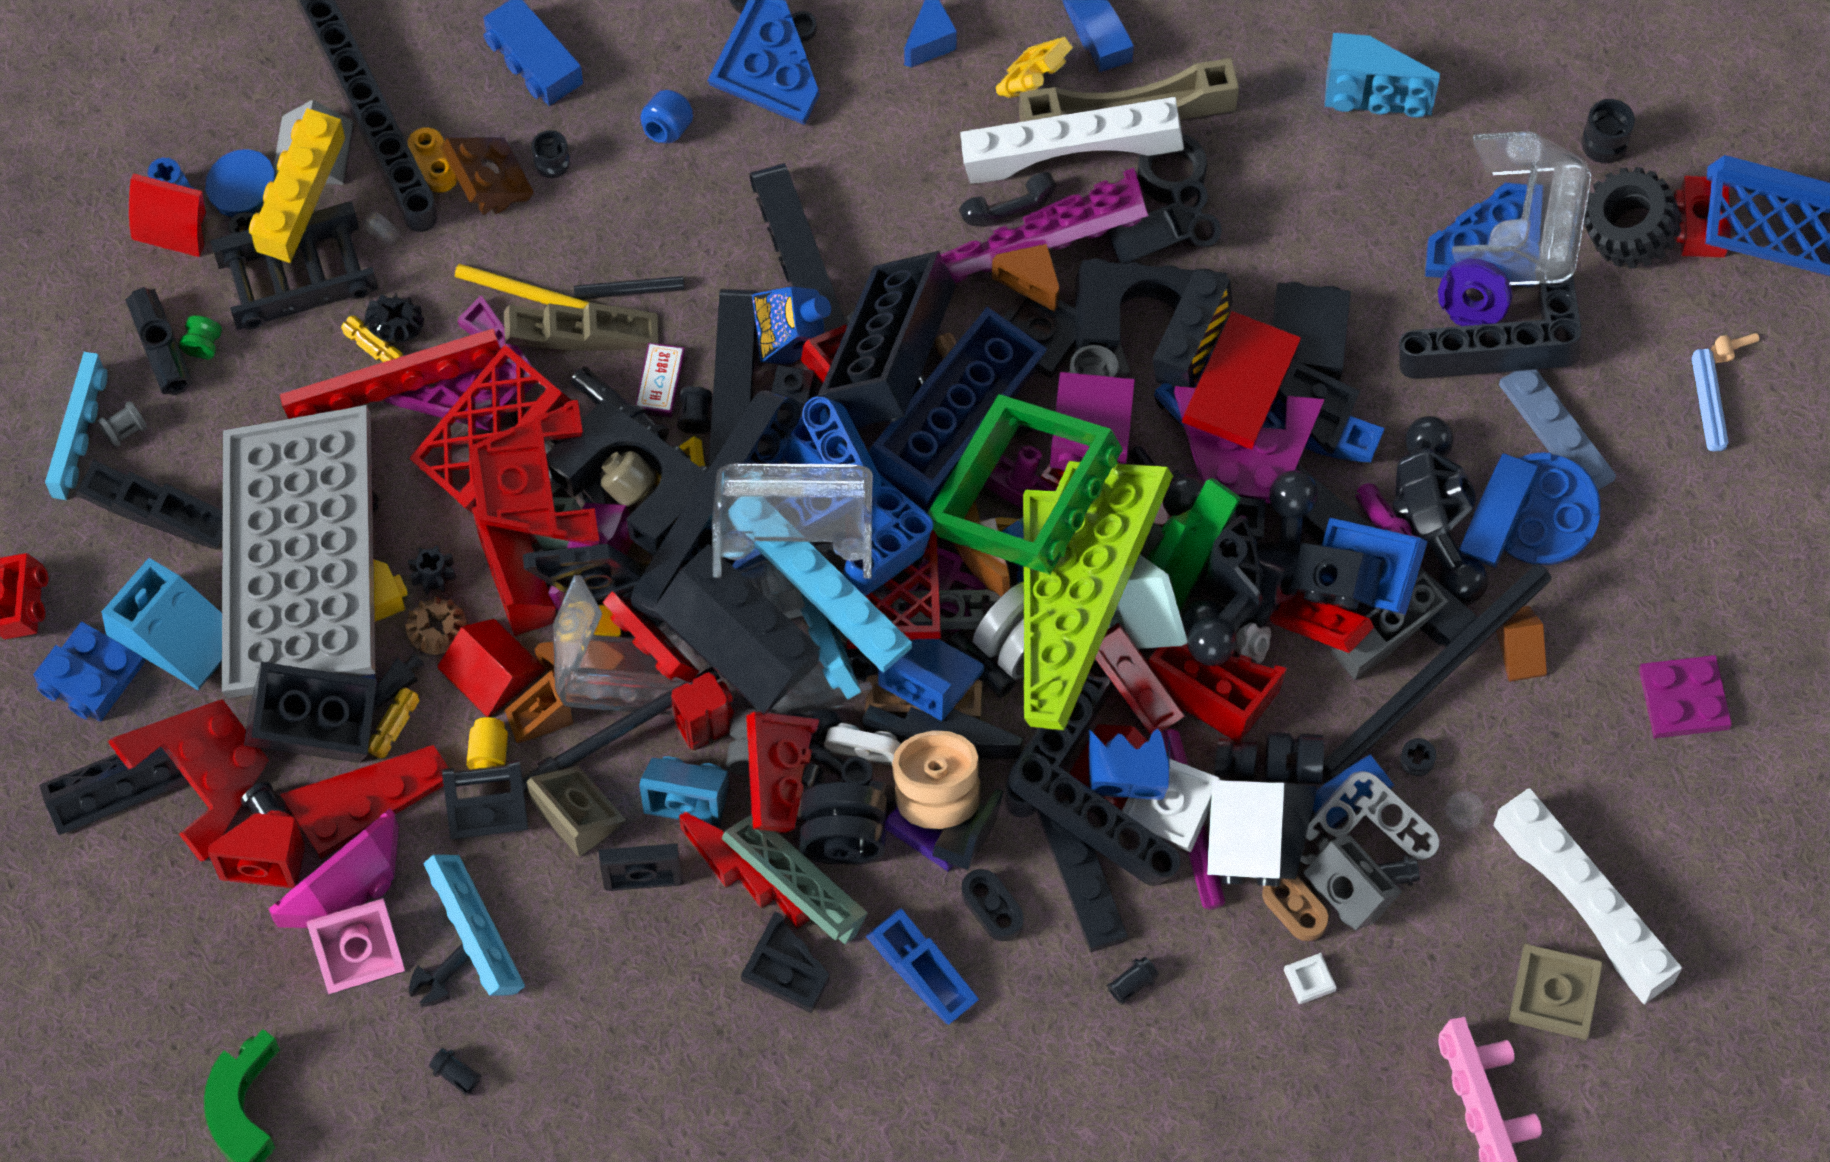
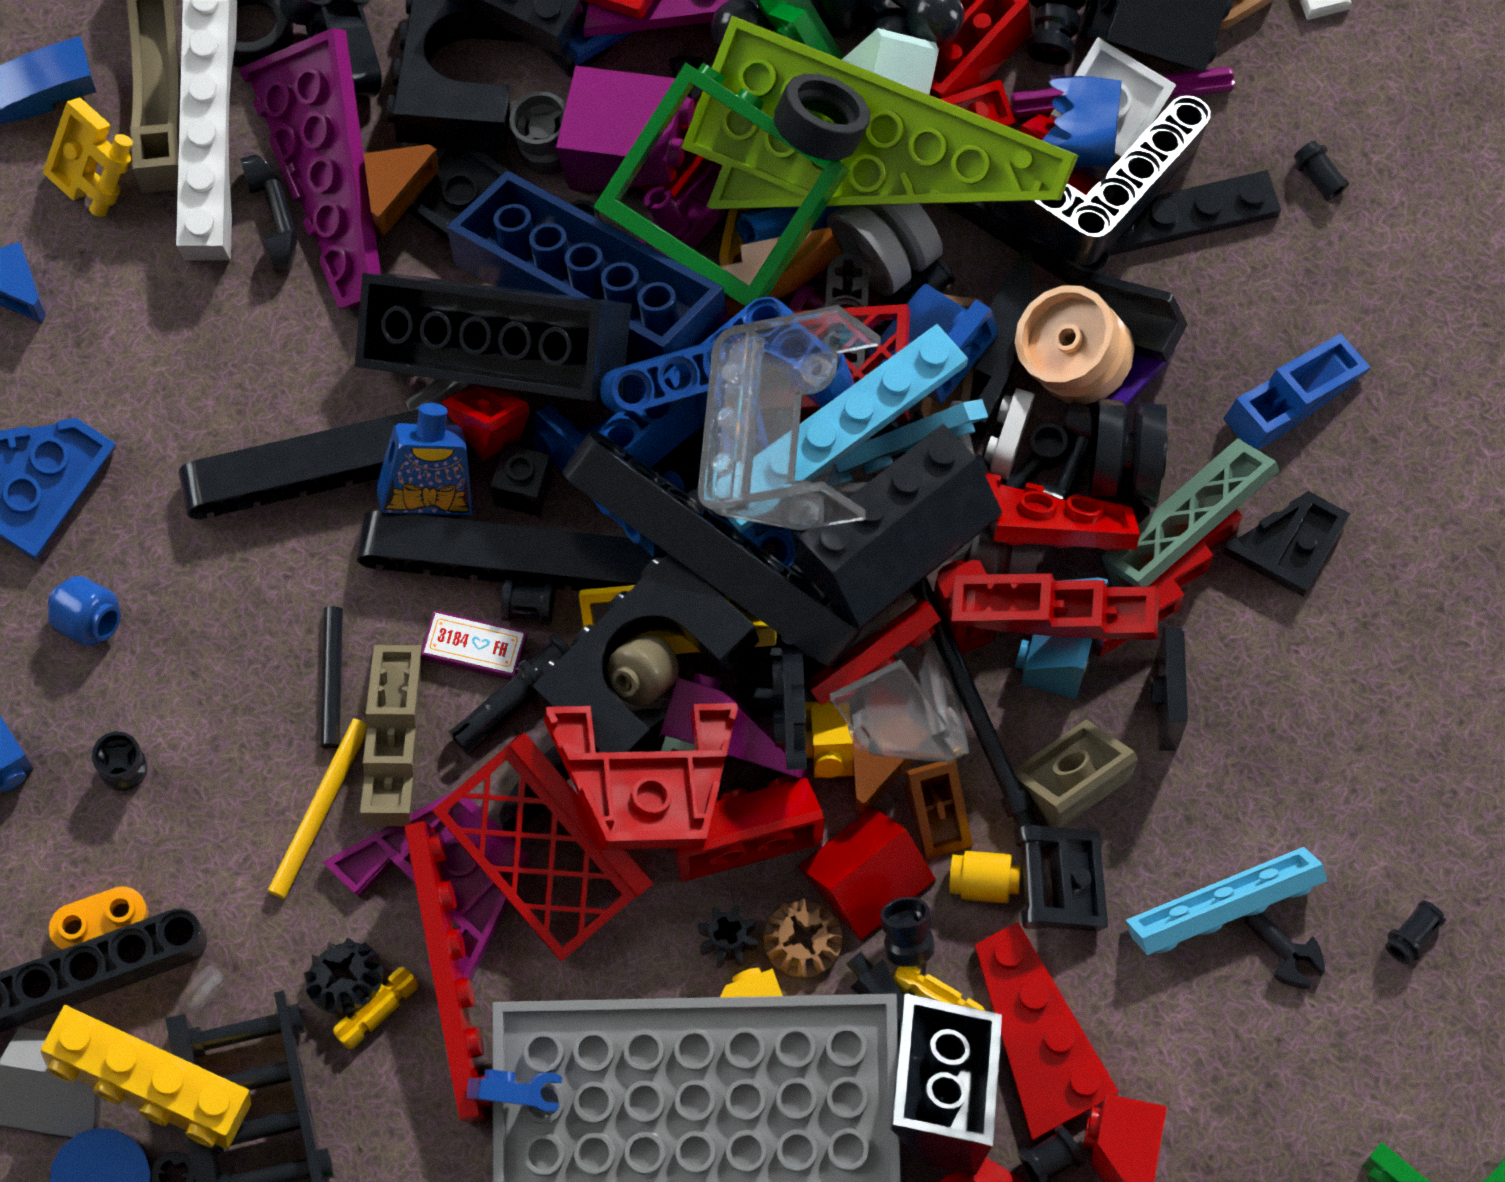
camera: 85 degrees left, 5 degrees up
dark pink wedge [268,809,399,928] -> none
bright pink slope [306,899,405,994] -> none
reddish brown piece [441,137,534,215] -> none
black plate [961,869,1024,941] -> none
none -> blue plate [466,1069,562,1112]
none -> black tyre [774,73,870,161]
none -> black wheel [880,897,935,967]
none -> red slope [951,573,1159,640]

